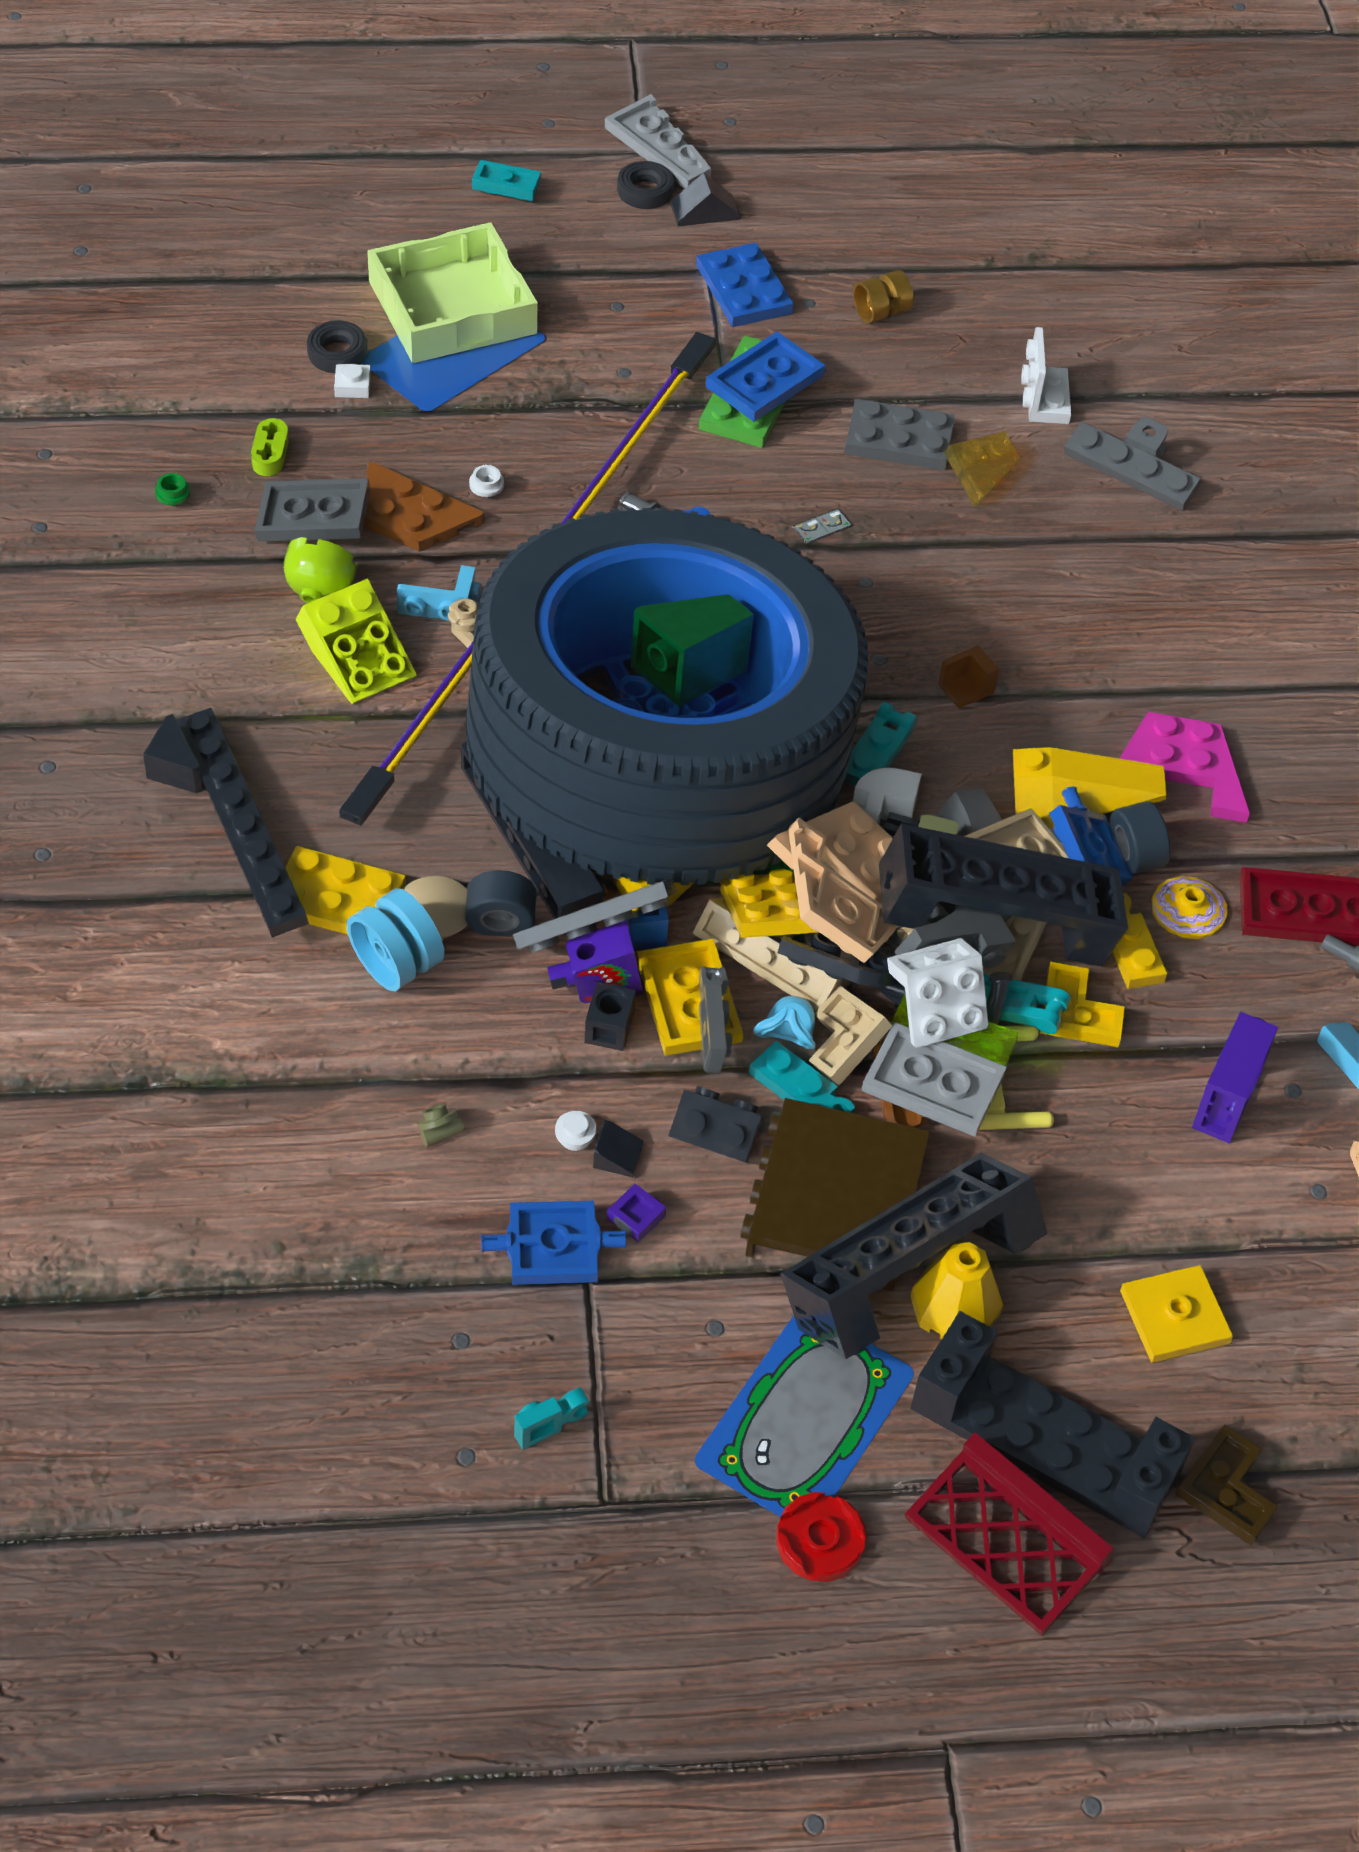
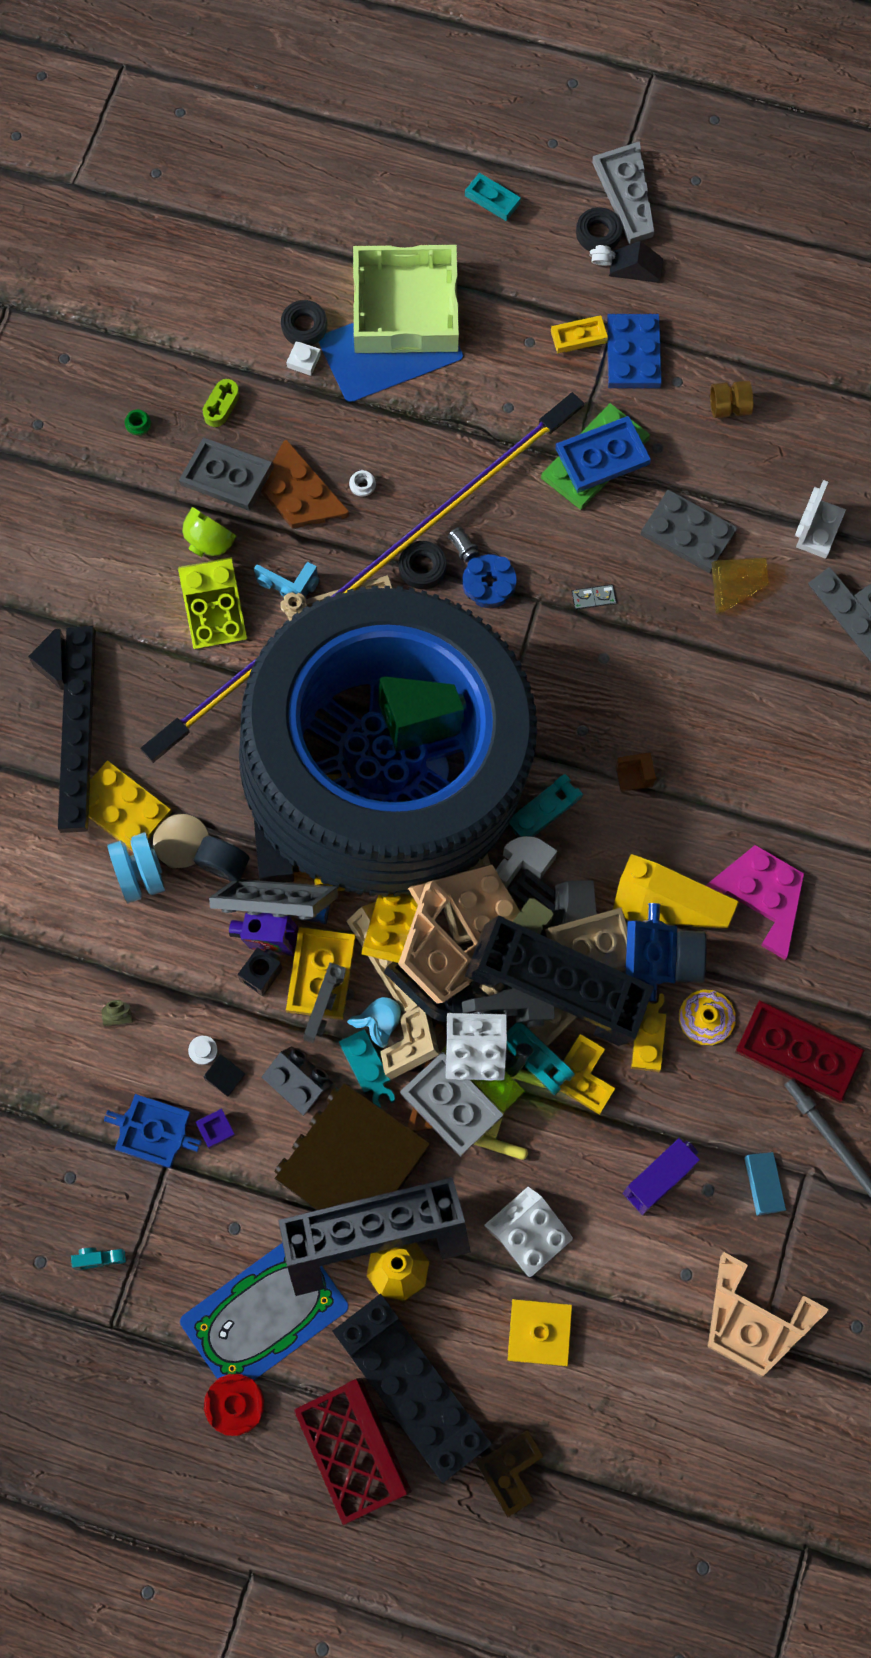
camera: 25 degrees right, 20 degrees up
none -> white bracket [484,1187,573,1277]
none -> yellow plate [551,315,608,354]
none -> white plate [590,245,615,266]

